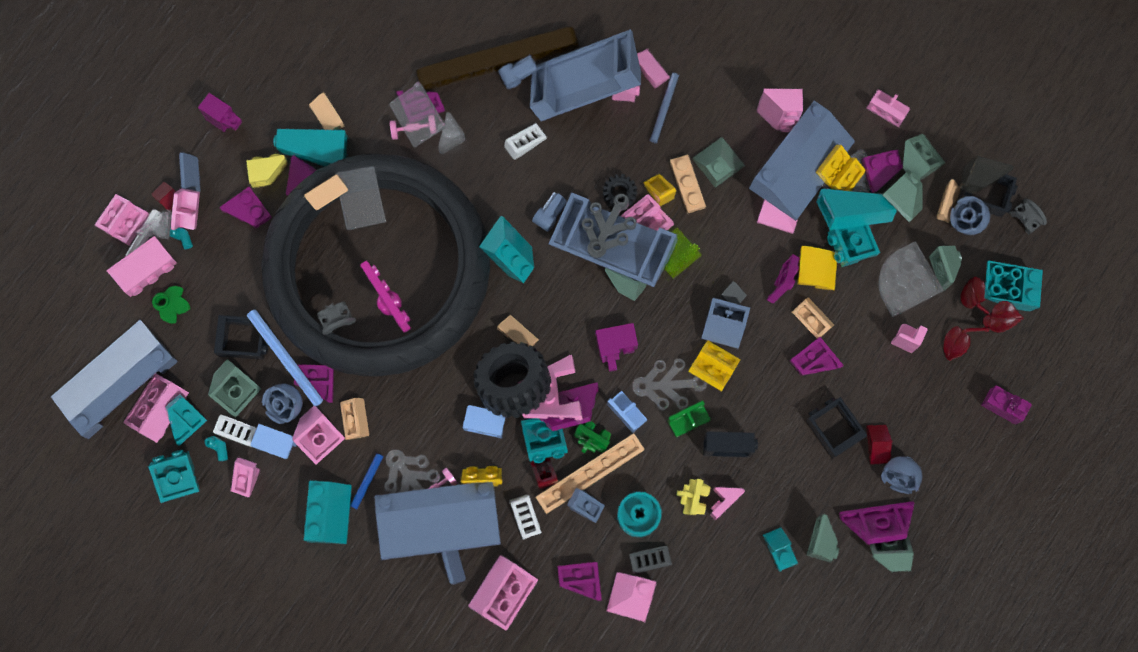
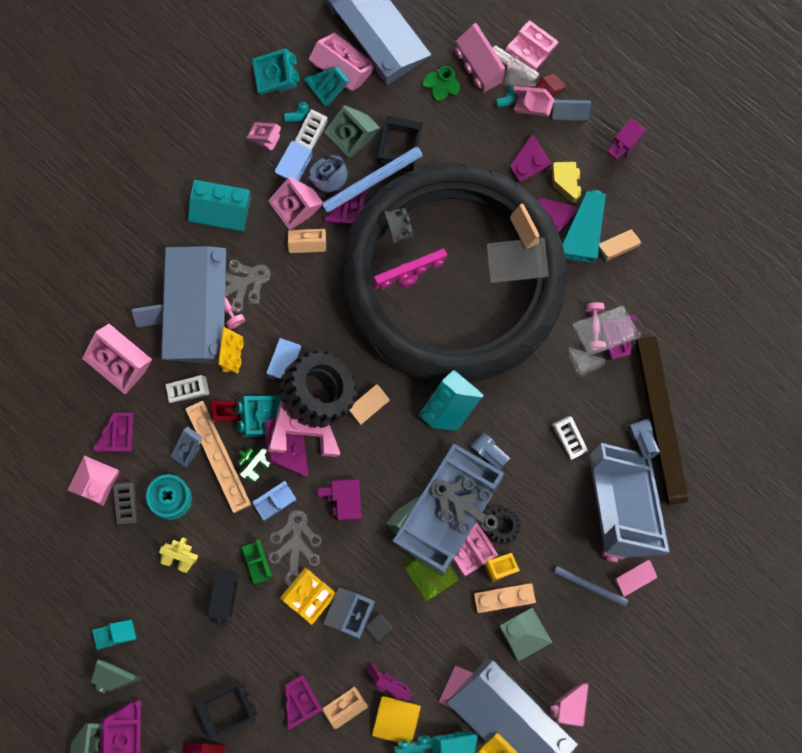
camera: 95 degrees right, 0 degrees up
blue bar [350,453,383,509] -> none
bright pink slope [710,488,745,520] -> none

